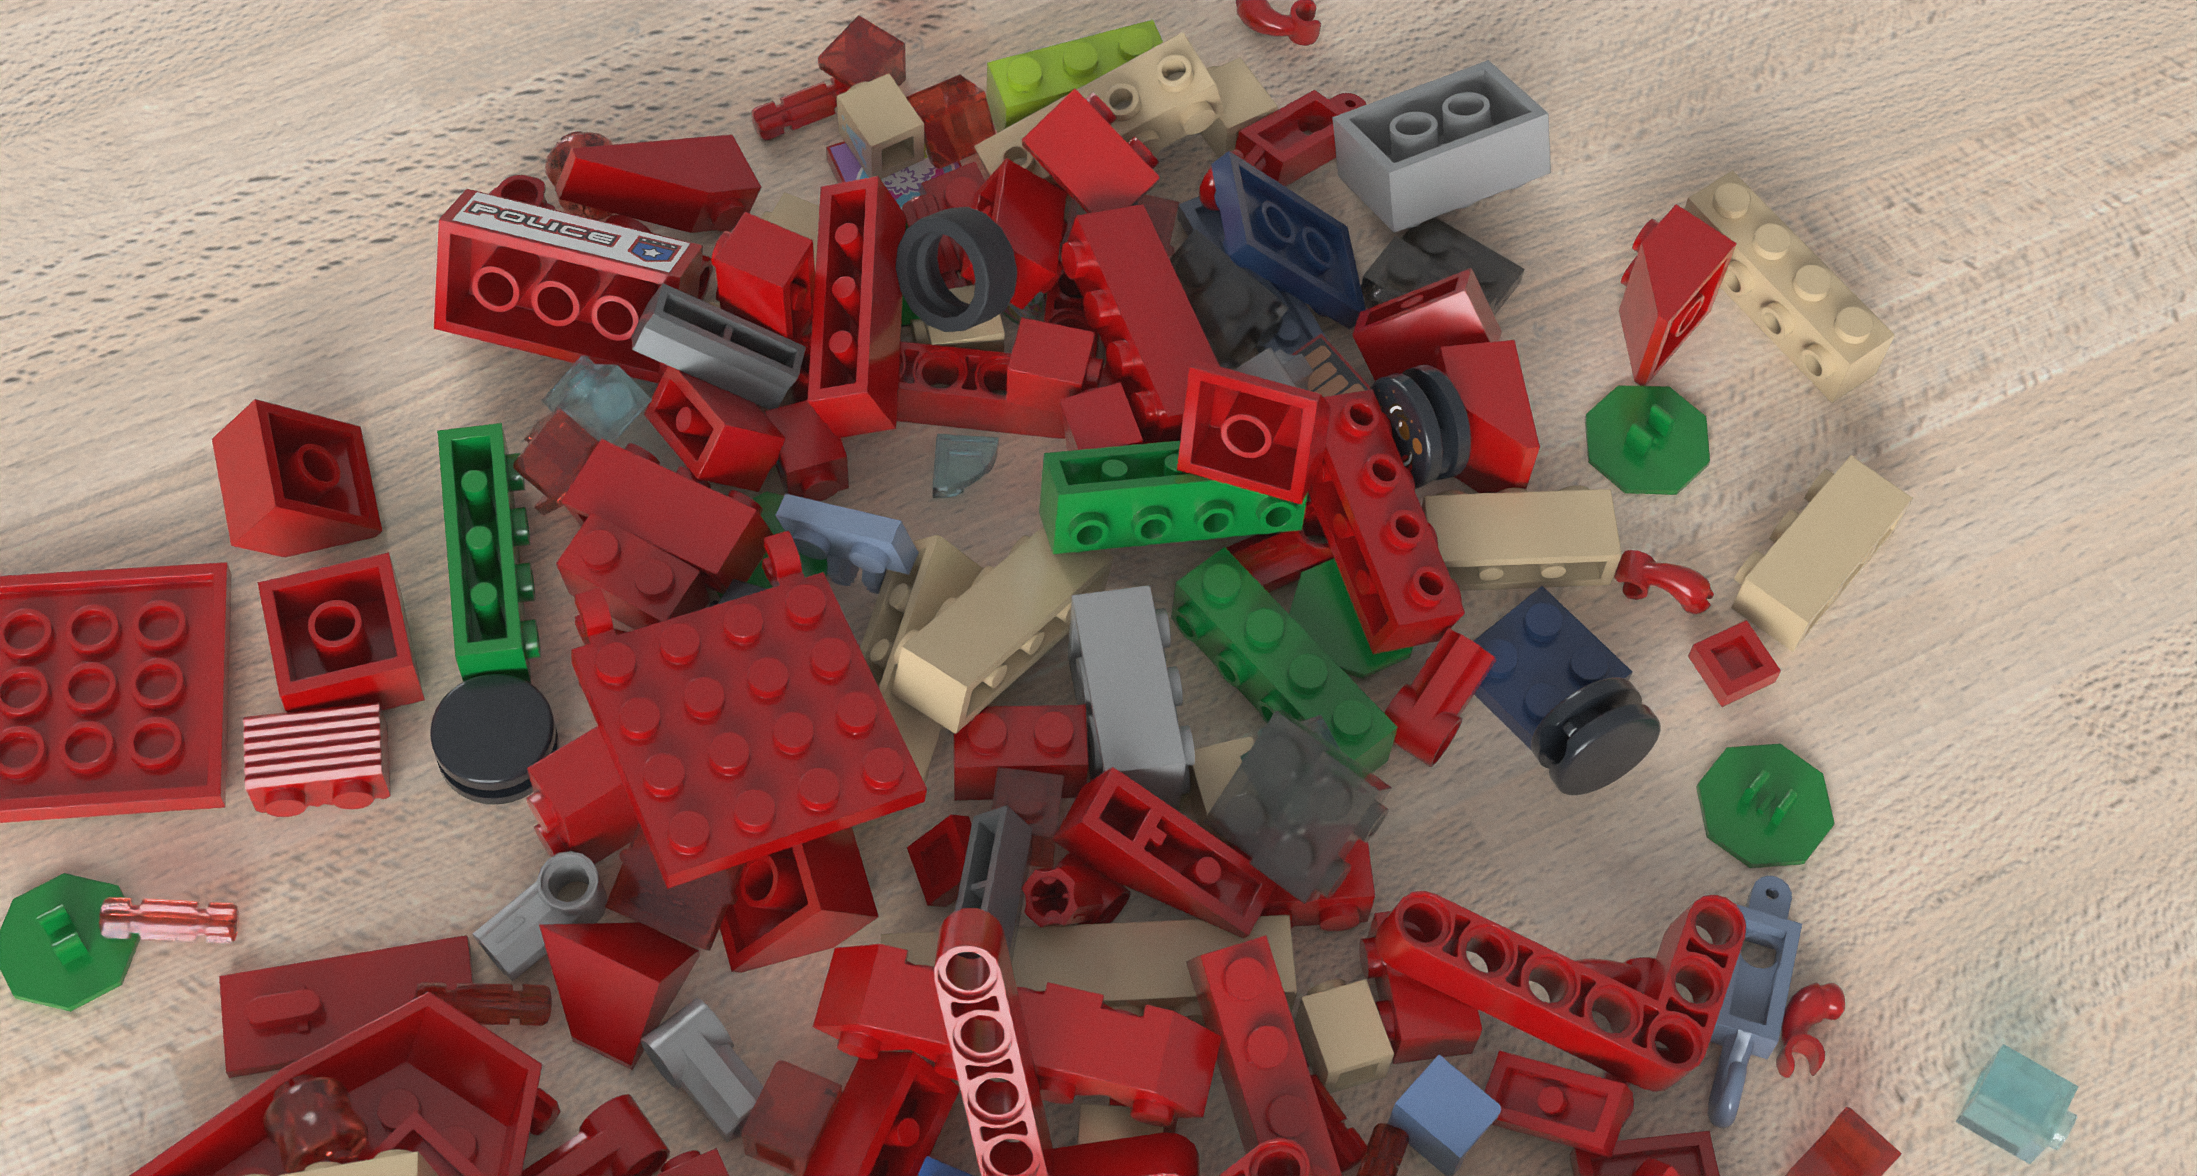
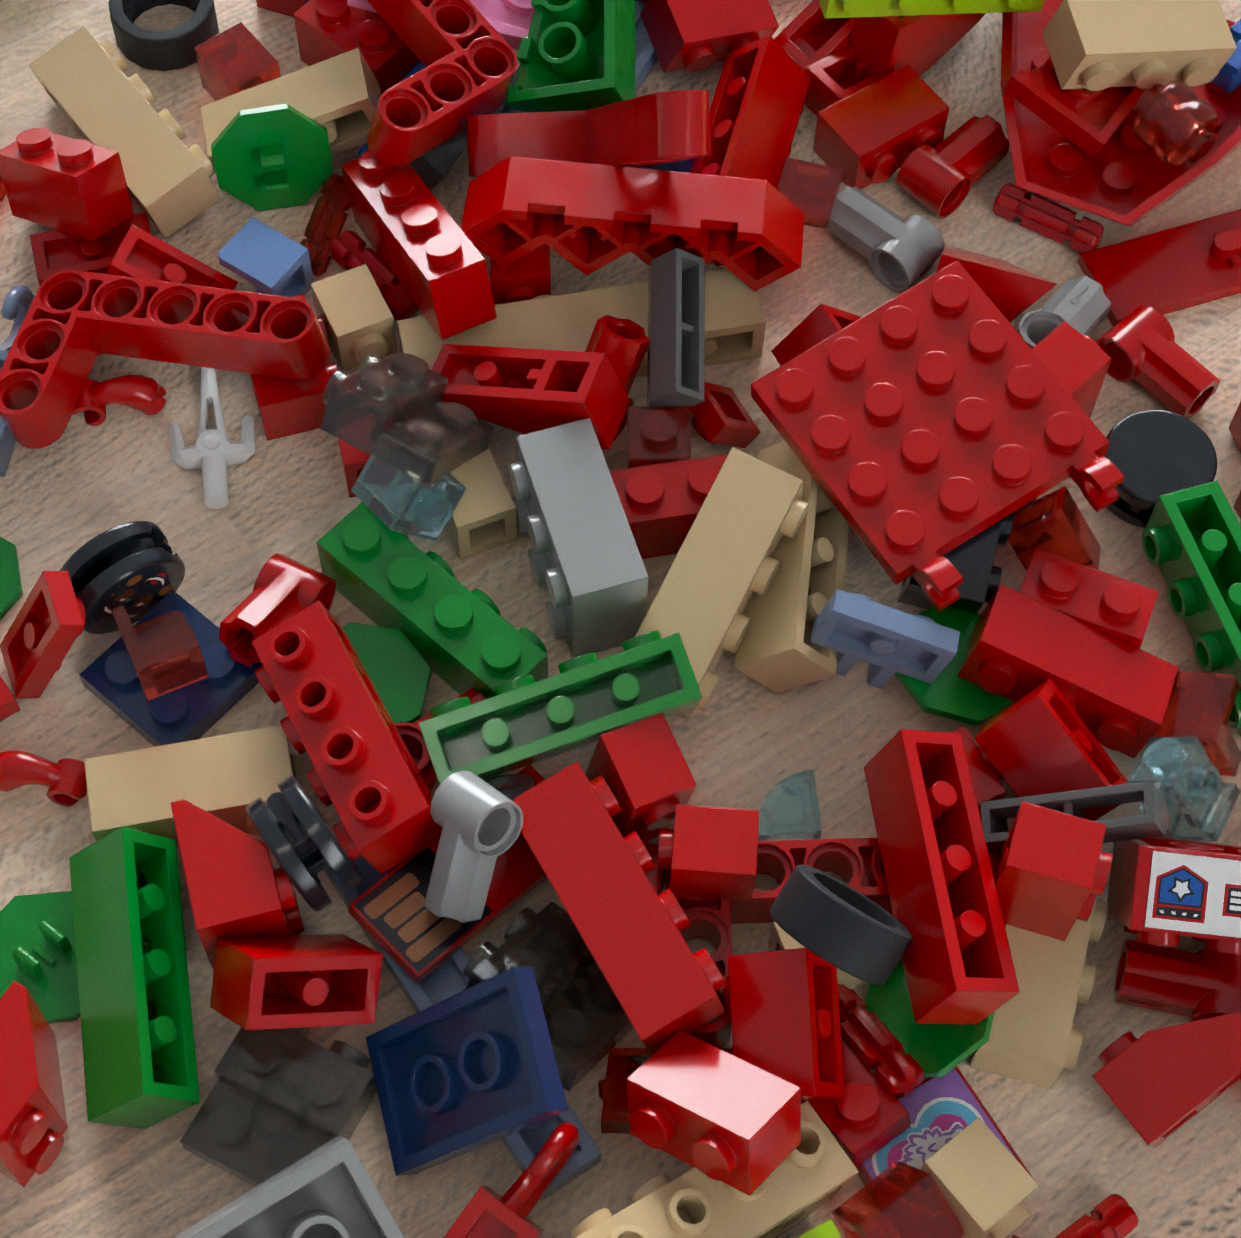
camera: 175 degrees right, 0 degrees up
clear red axle [413,982,552,1026] -> none
red slope [1177,359,1331,505] -> none
none -> red plate [0,571,86,699]
none -> green brick [69,827,200,1129]
none -> clear red panel [111,605,209,701]
none -> white piece [169,367,255,509]
none -> red piece [1096,305,1221,419]

